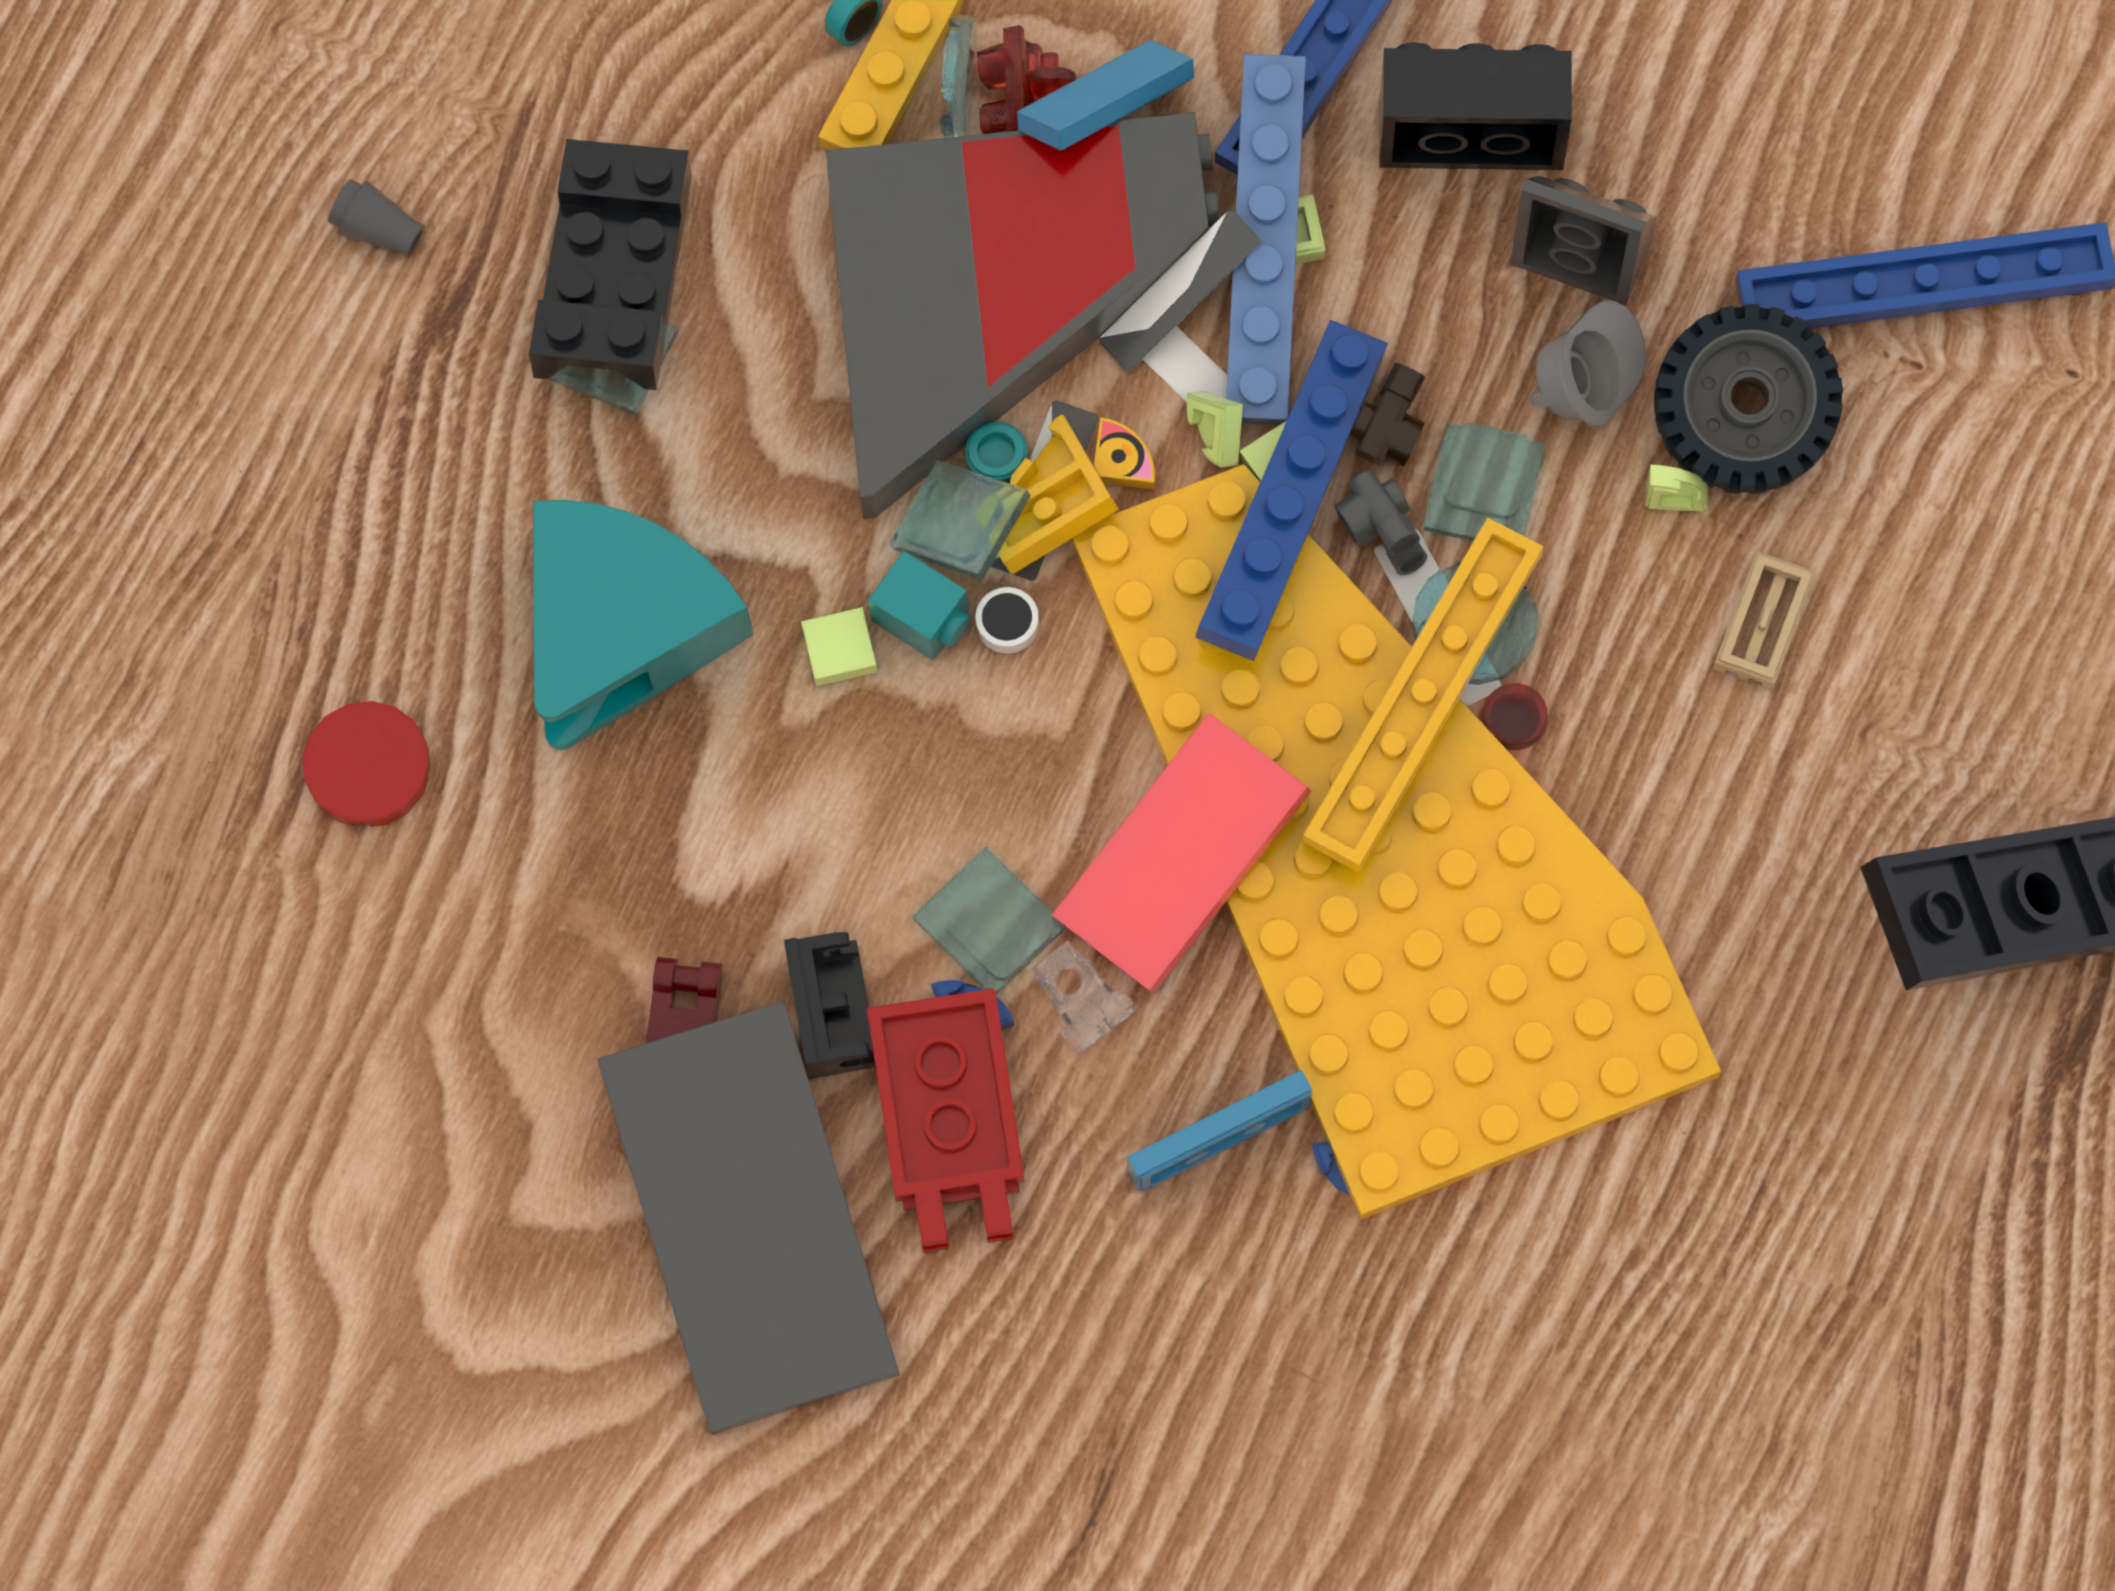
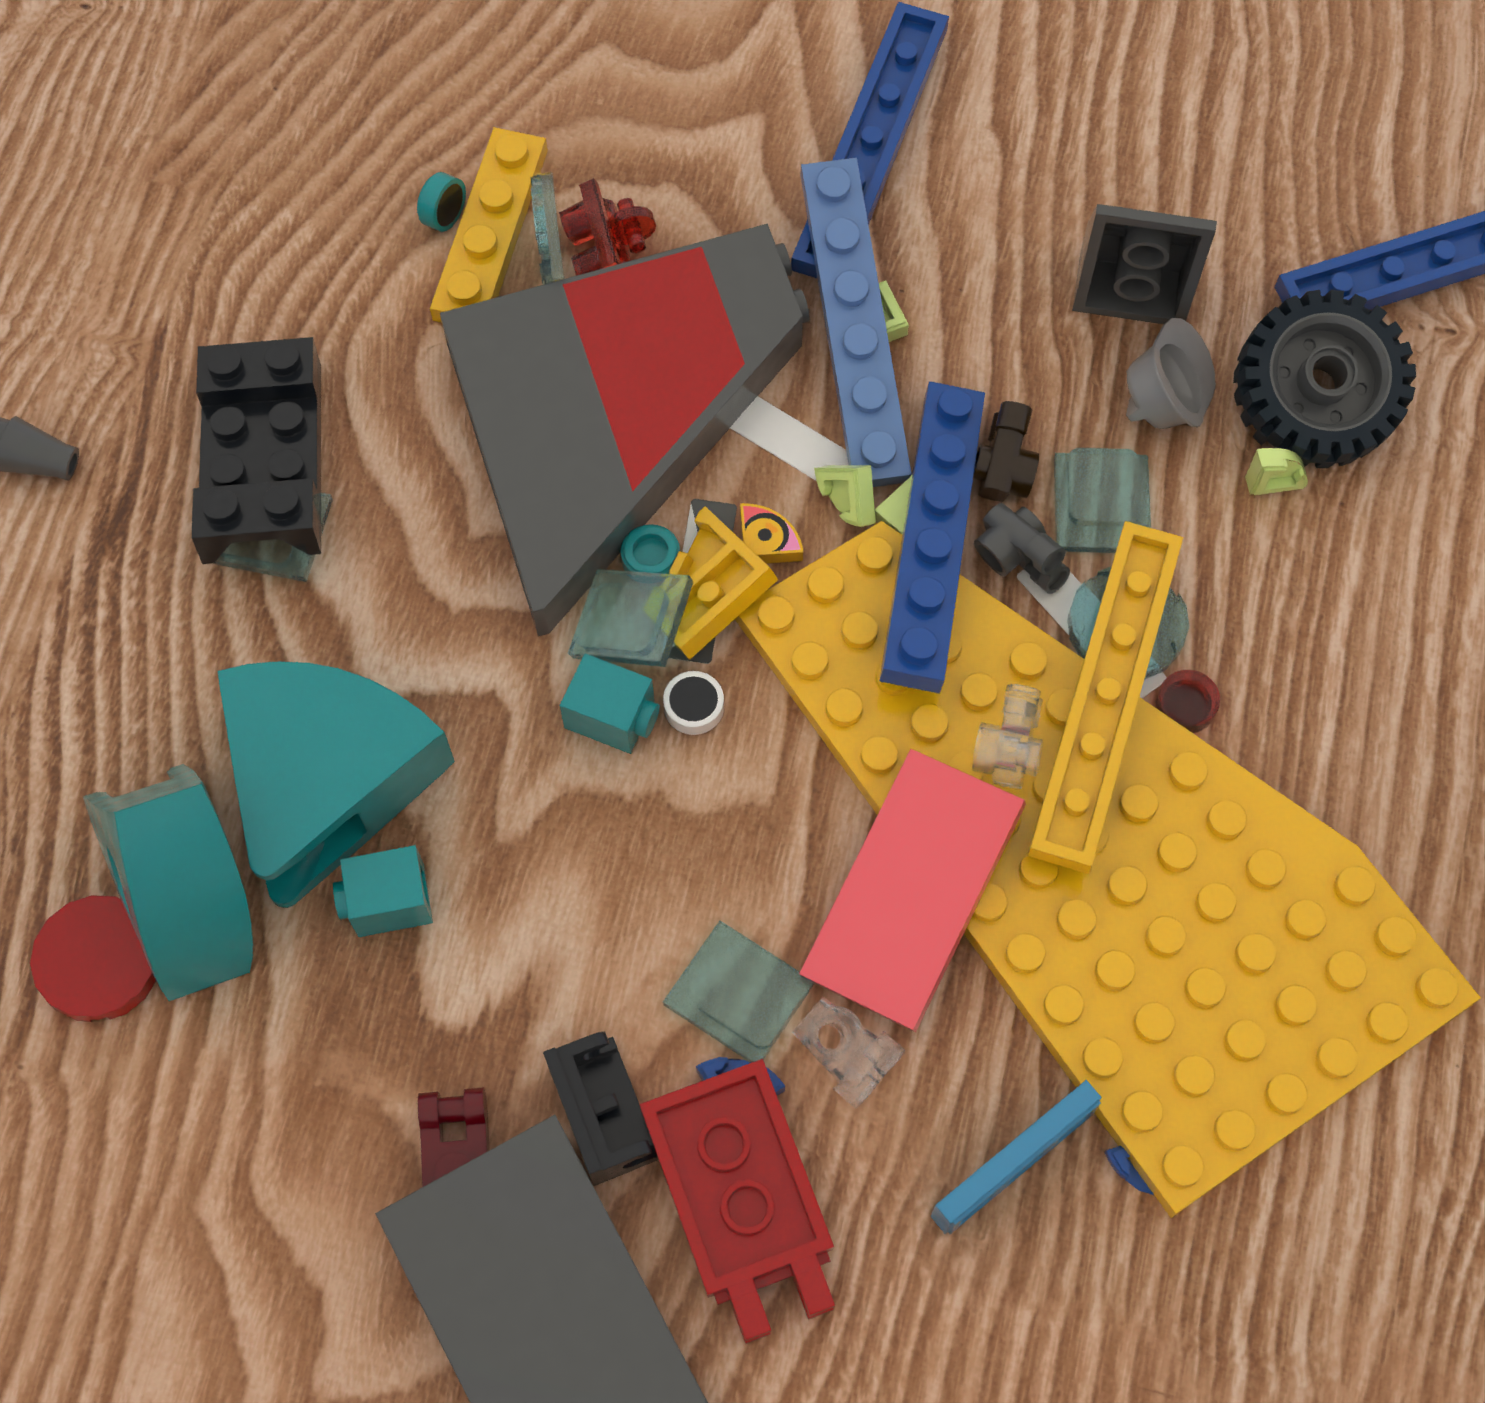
camera: 15 degrees left, 5 degrees down
yellowish green tile [801,607,878,686] -> none
dark azure tile [1017,40,1194,151] -> none
dark grey sticker [1099,210,1260,372] -> none
black brick [1379,42,1572,170] -> none
tan tile [1713,551,1816,691] -> none
none -> teal piece [83,764,253,1001]
none -> teal brick [333,845,433,937]
none -> clear plate [972,684,1043,789]

